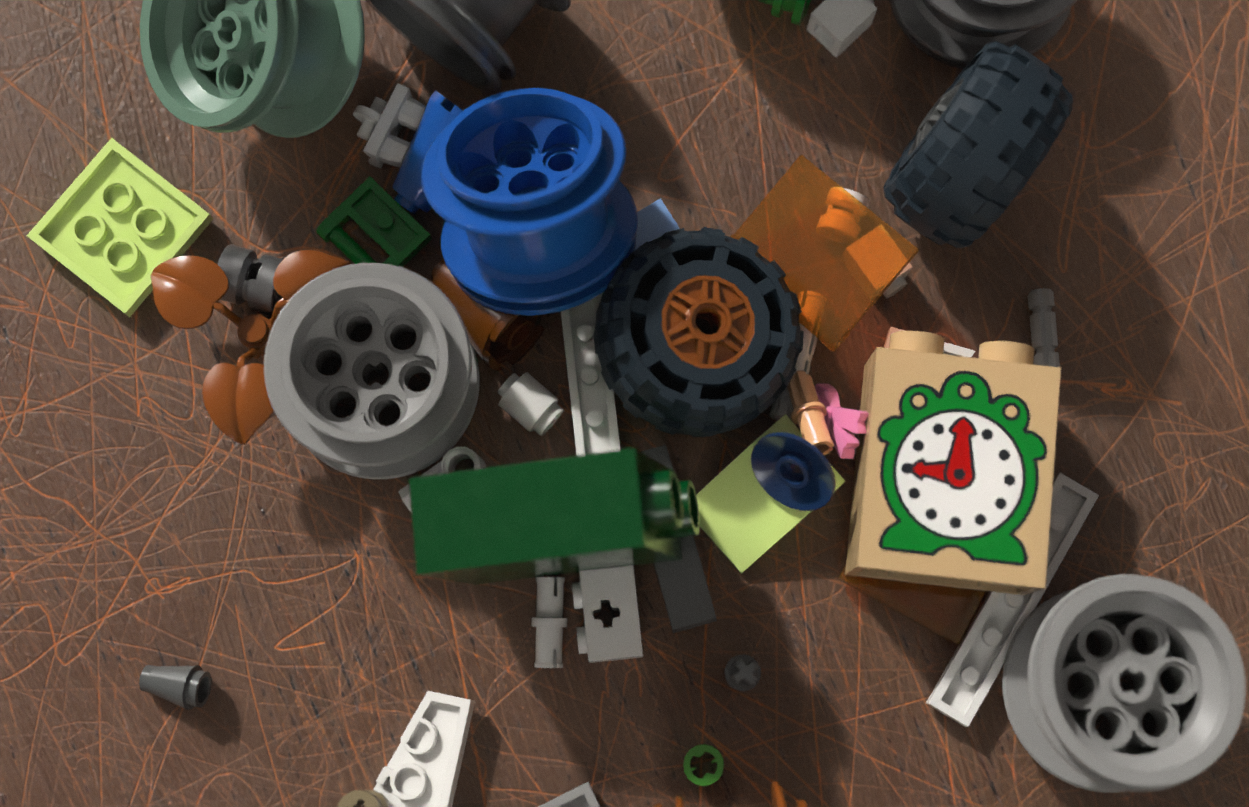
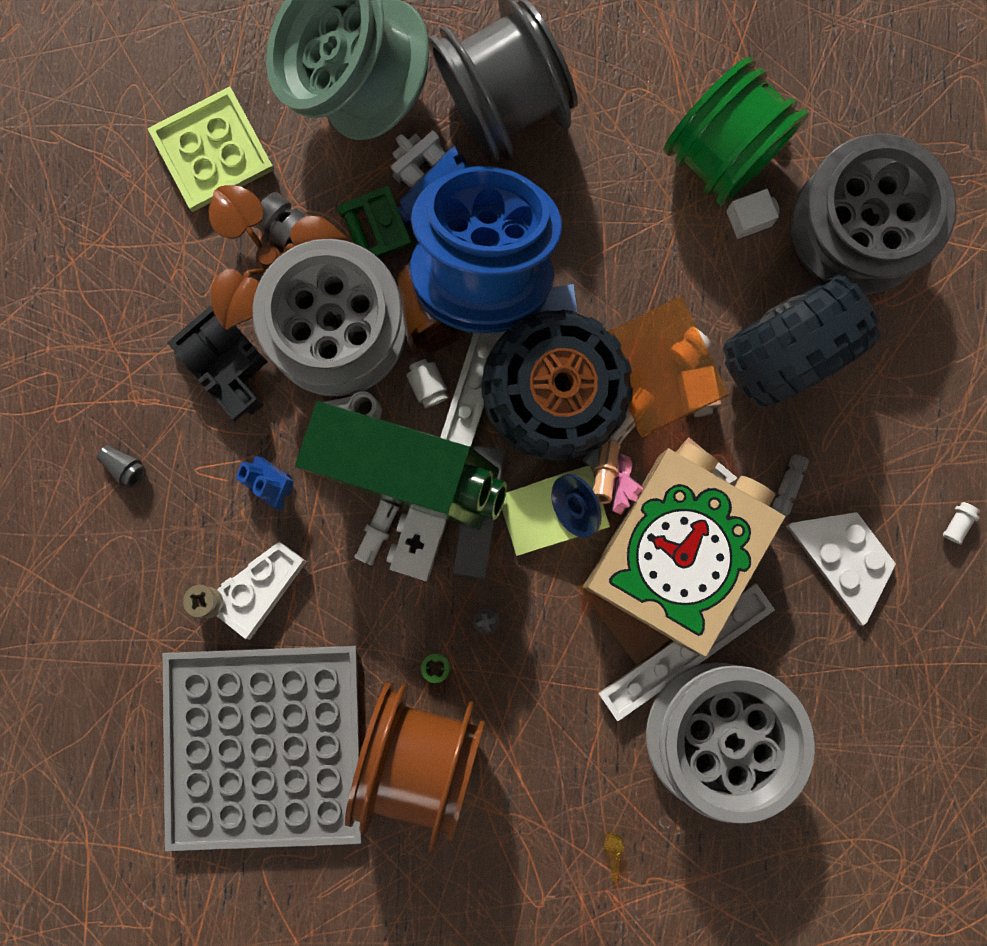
camera: 25 degrees right, 5 degrees up
none -> black plate [167,305,268,422]
none -> blue hips [236,456,294,510]
none -> white wing [786,512,896,625]

